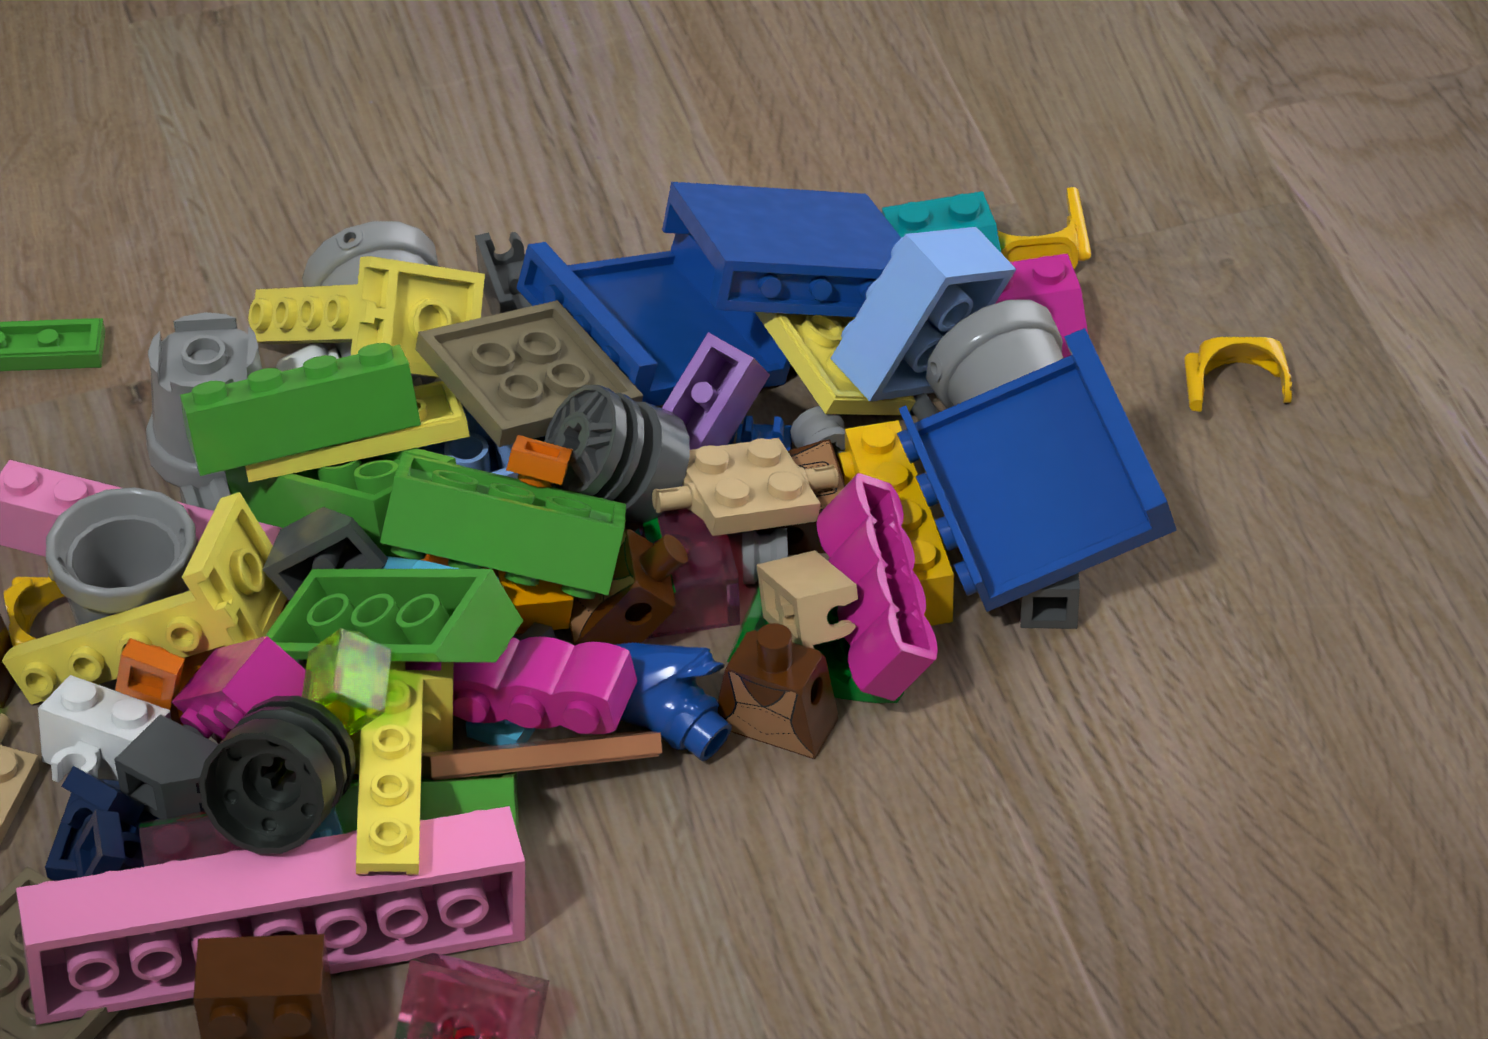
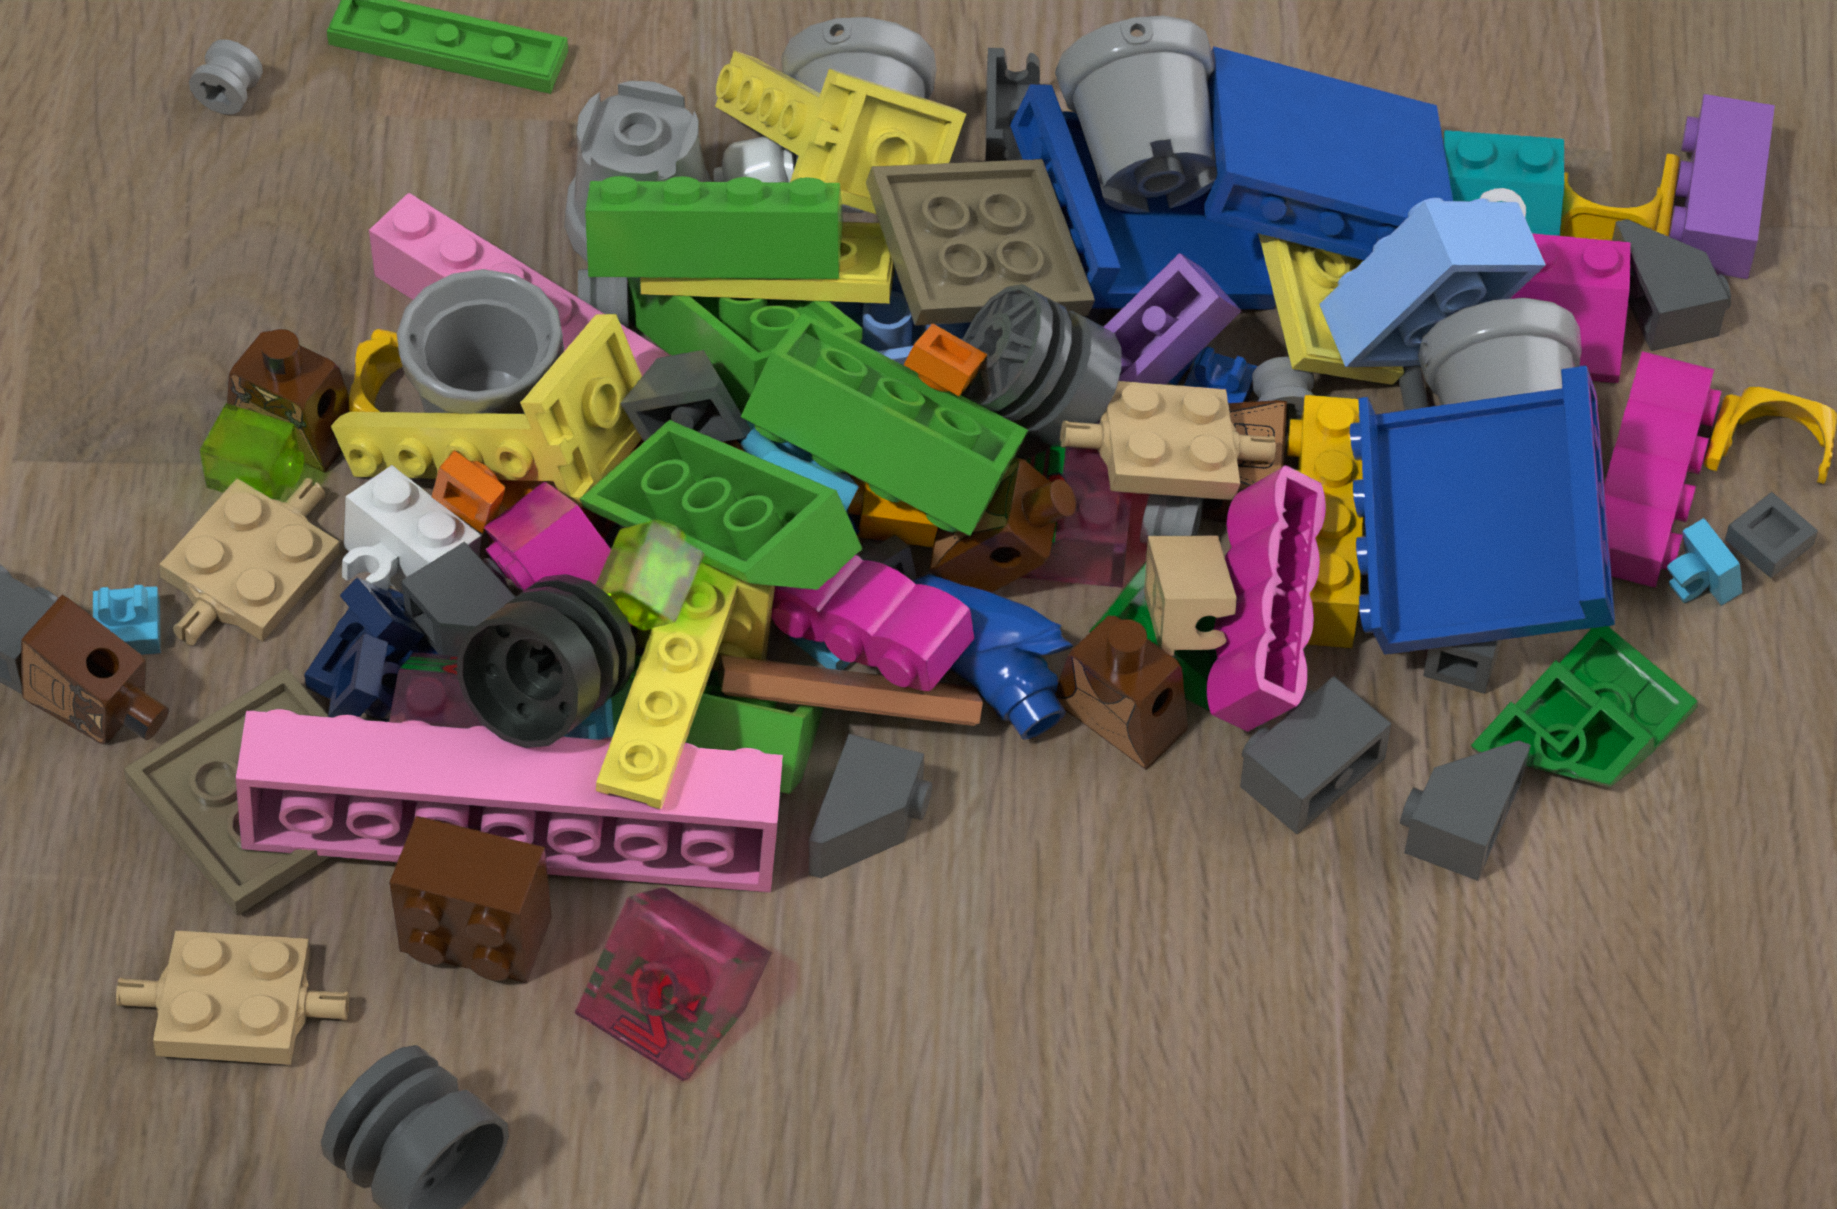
camera: 15 degrees right, 10 degrees up
none -> dark grey slope [809,734,932,878]
none -> light grey piece [1055,15,1217,213]
none -> dark grey brick [1240,676,1391,834]
none -> dark grey slope [1400,740,1531,881]
none -> green slope [1471,626,1698,787]
none -> dark pink brick [1604,351,1722,588]
none -> dark grey slope [1612,219,1731,351]
none -> medium azure tile [1667,518,1743,606]
none -> medium lavender brick [1669,94,1775,279]
none -> dark grey plate [1725,492,1818,578]

